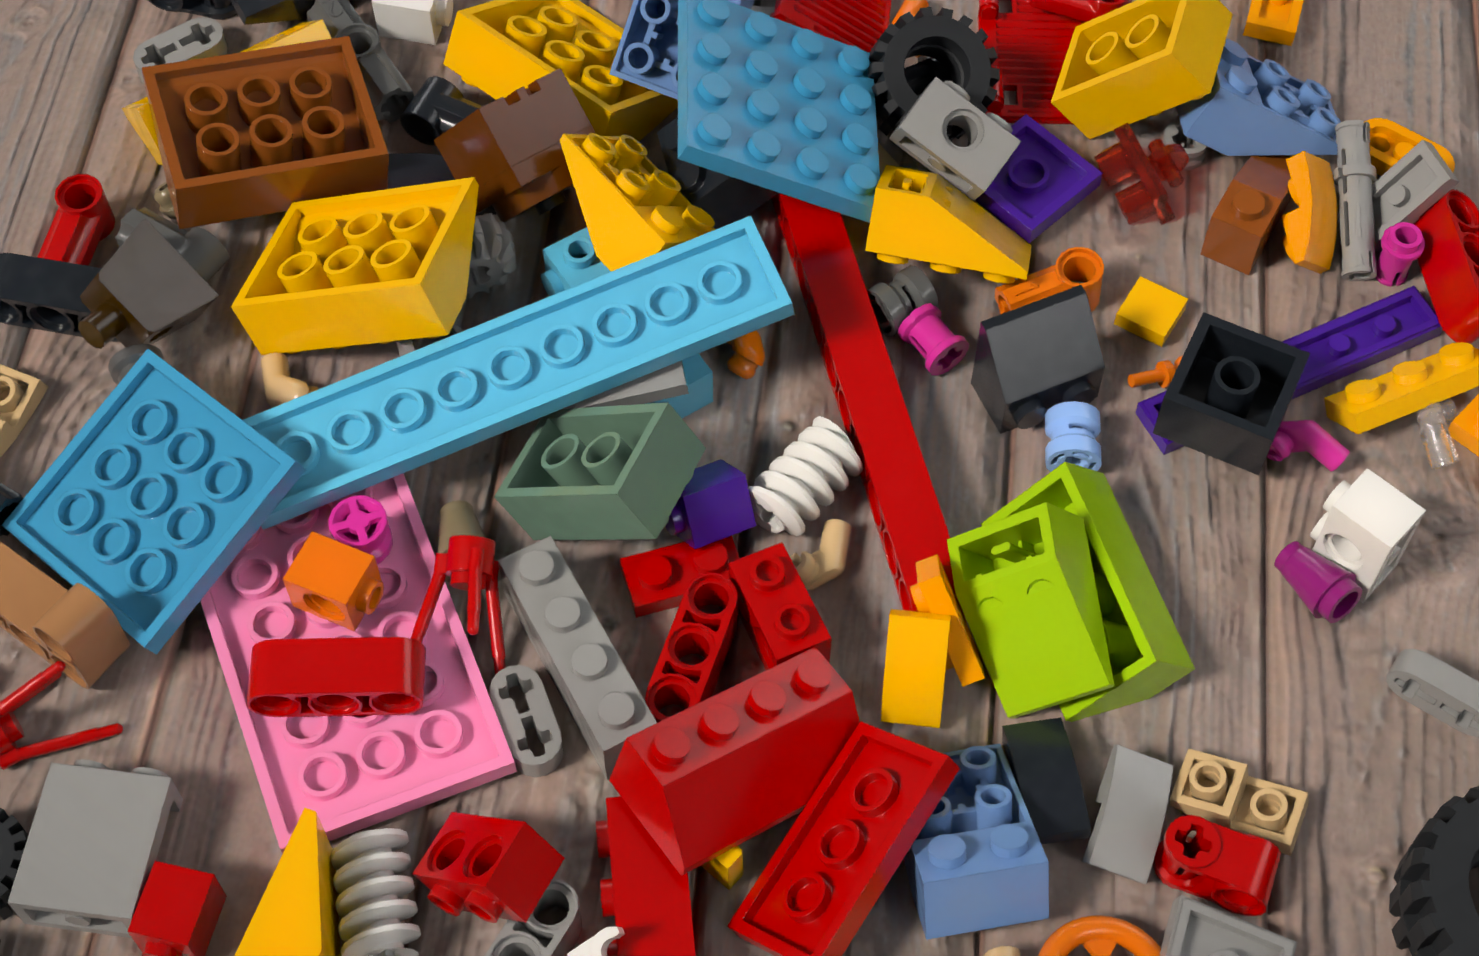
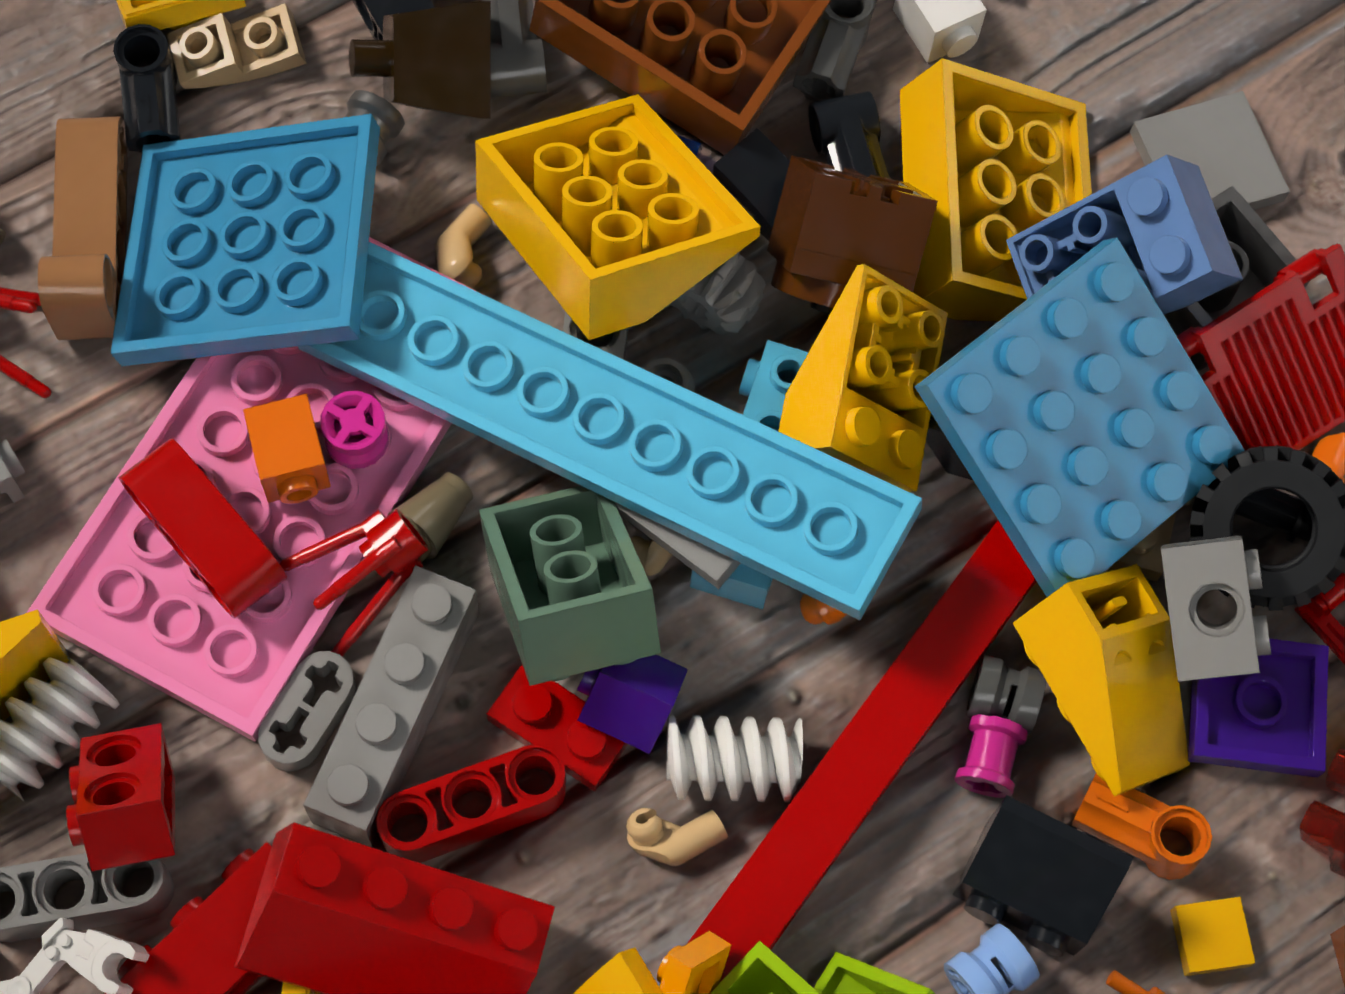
camera: 45 degrees right, 10 degrees up
red brick [729,542,832,670] -> none

